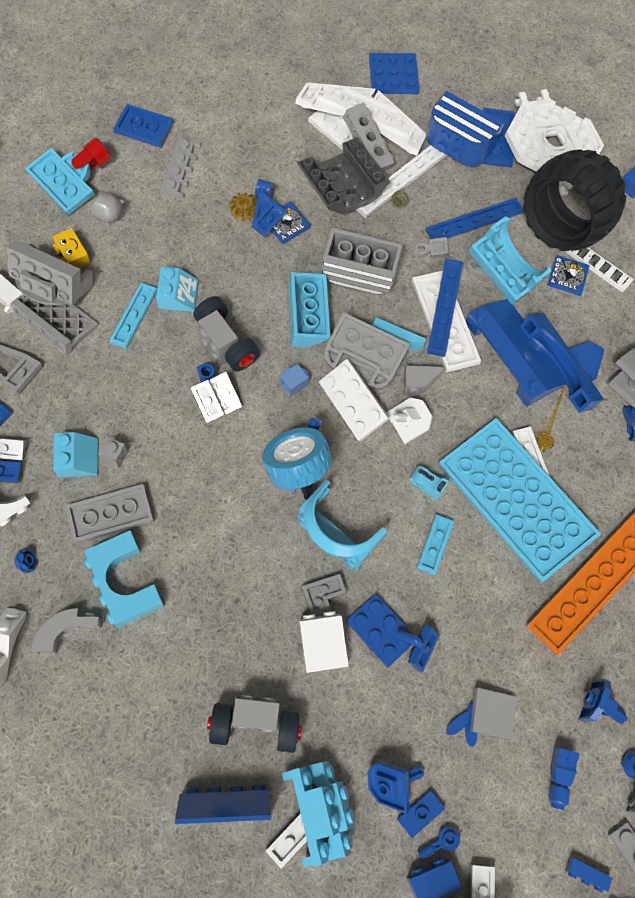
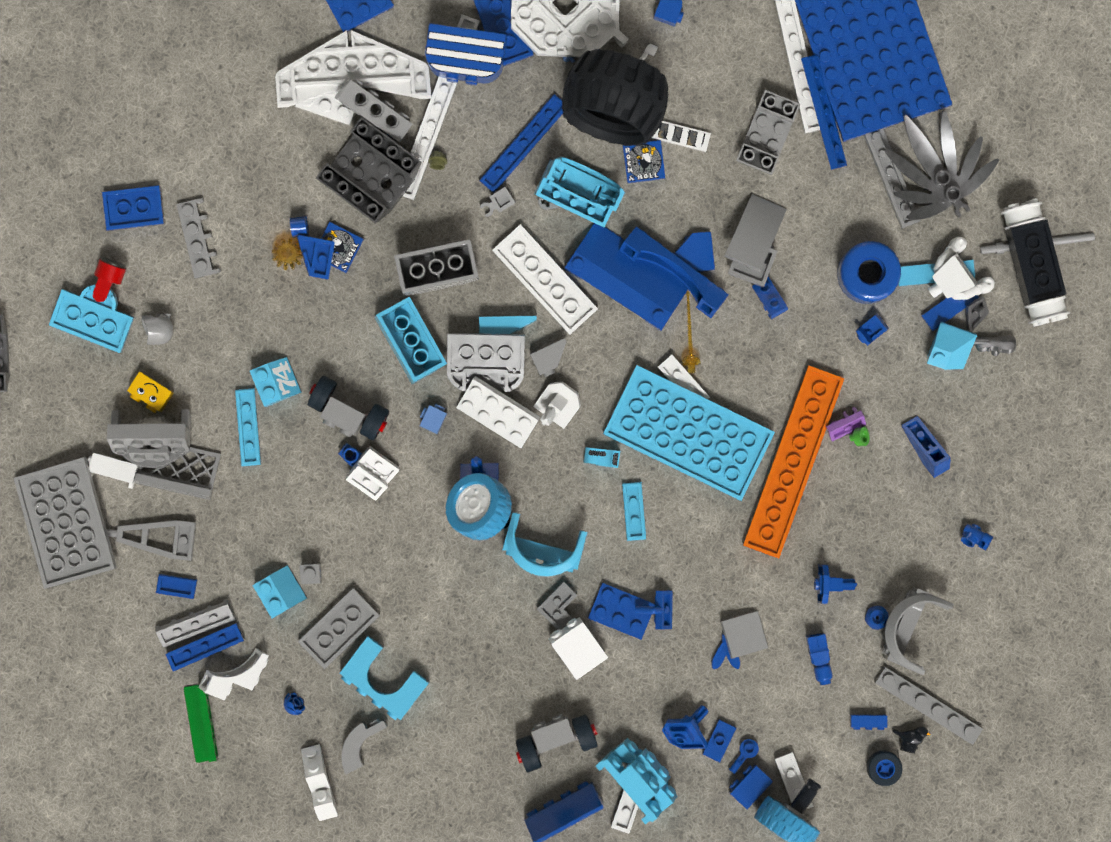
camera: 20 degrees left, 20 degrees up
blue plate [427,258,463,357] -> none

